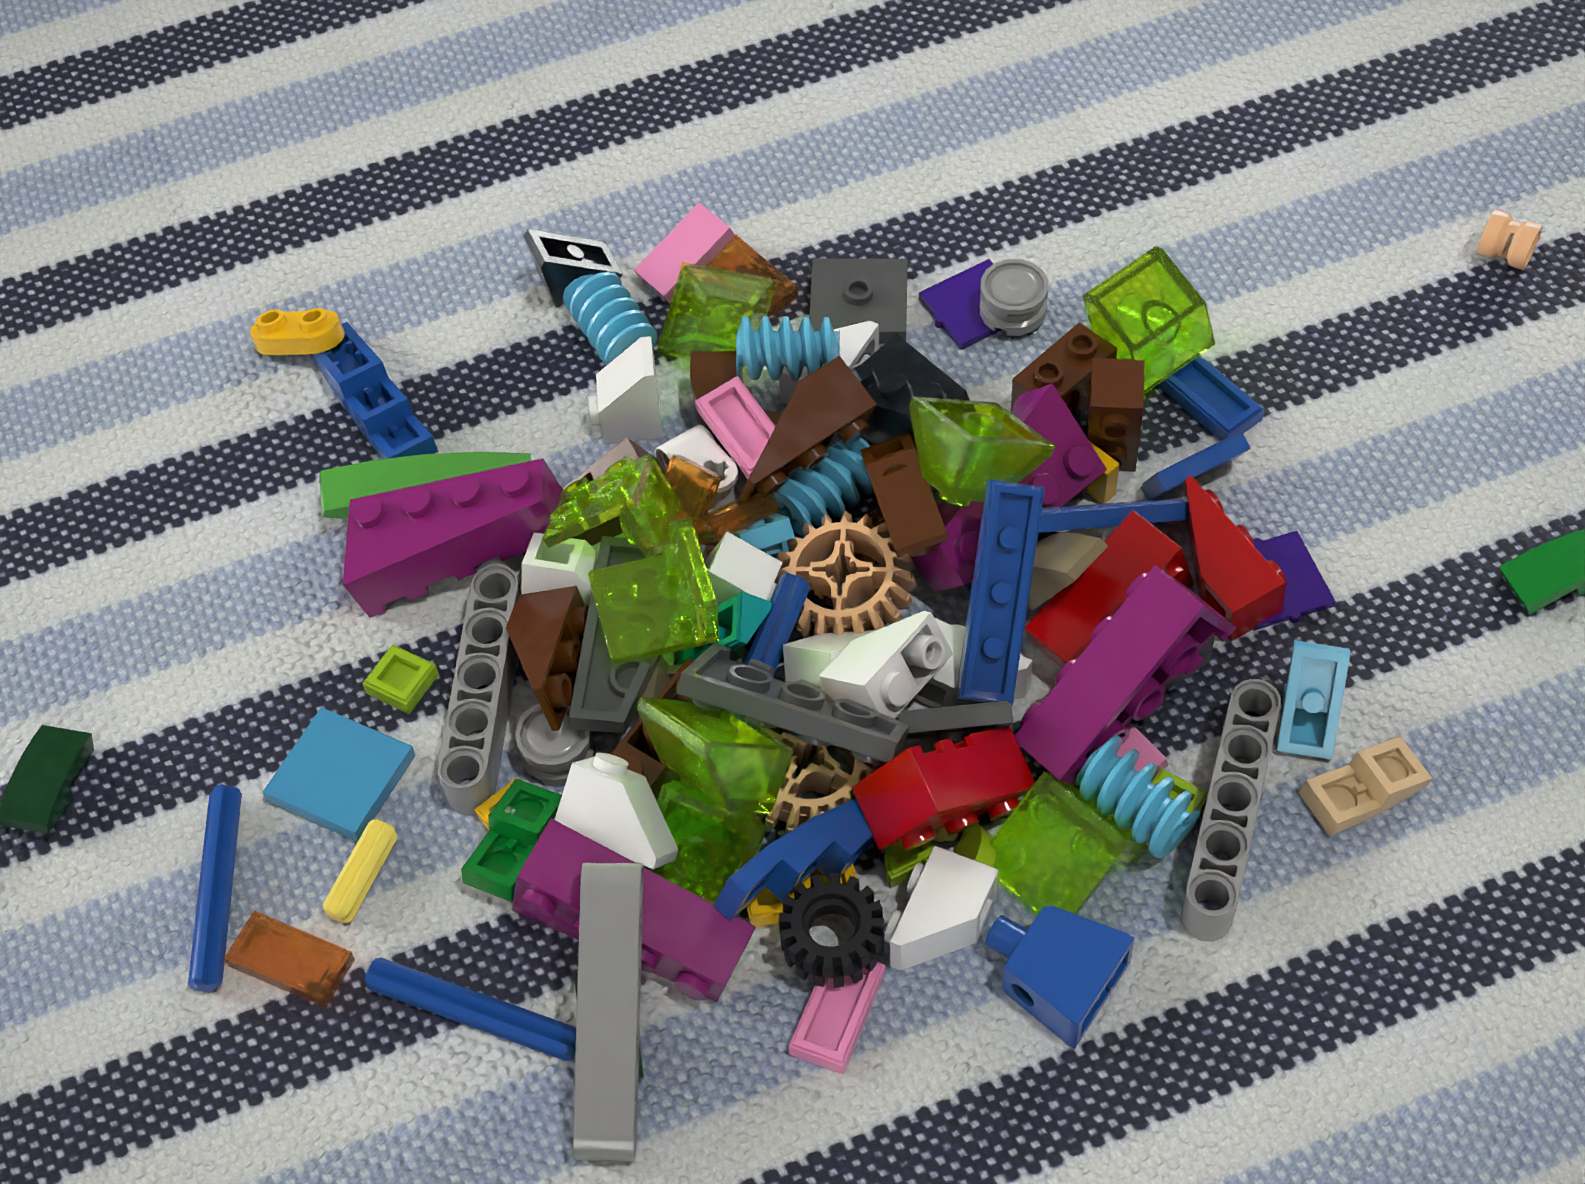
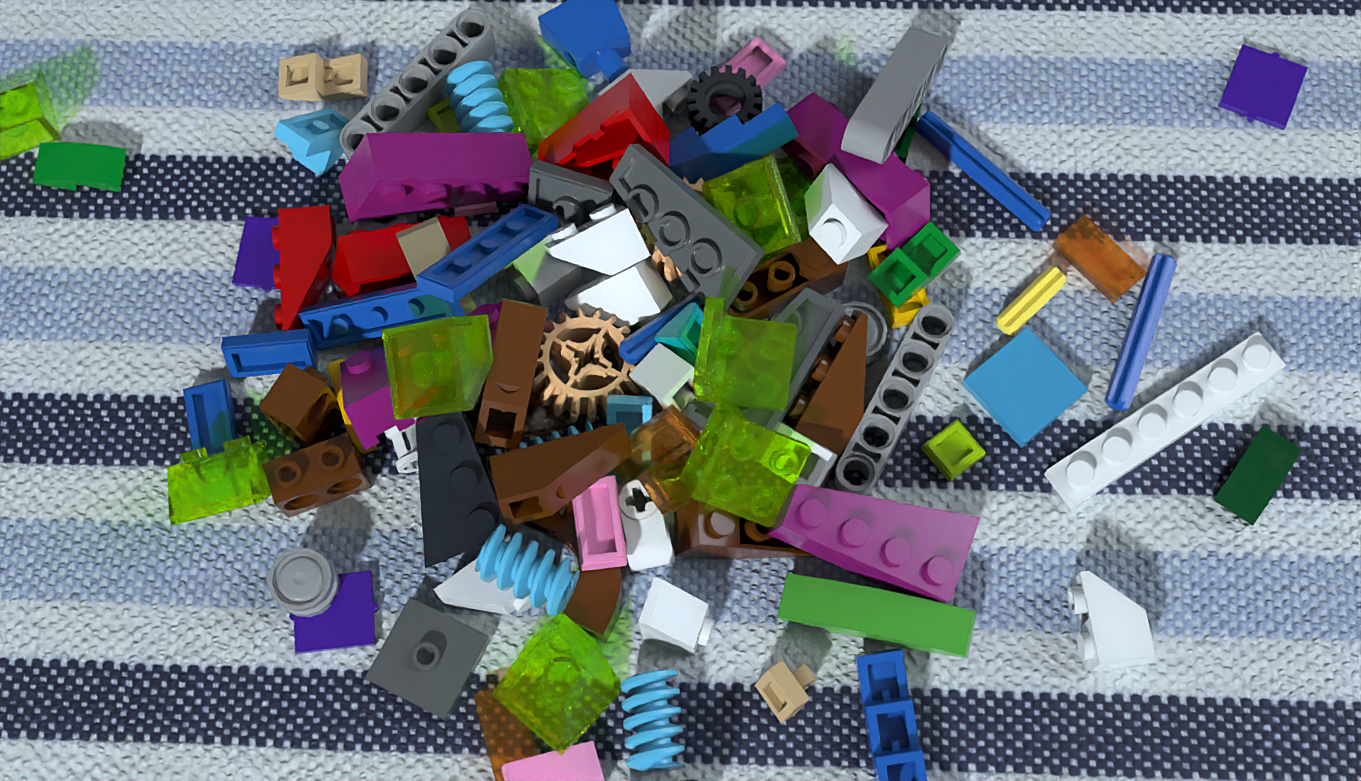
camera: 155 degrees left, 15 degrees up
none -> tan tile [755,660,816,723]
none -> white plate [1044,332,1287,510]
none -> white slope [1067,571,1156,672]

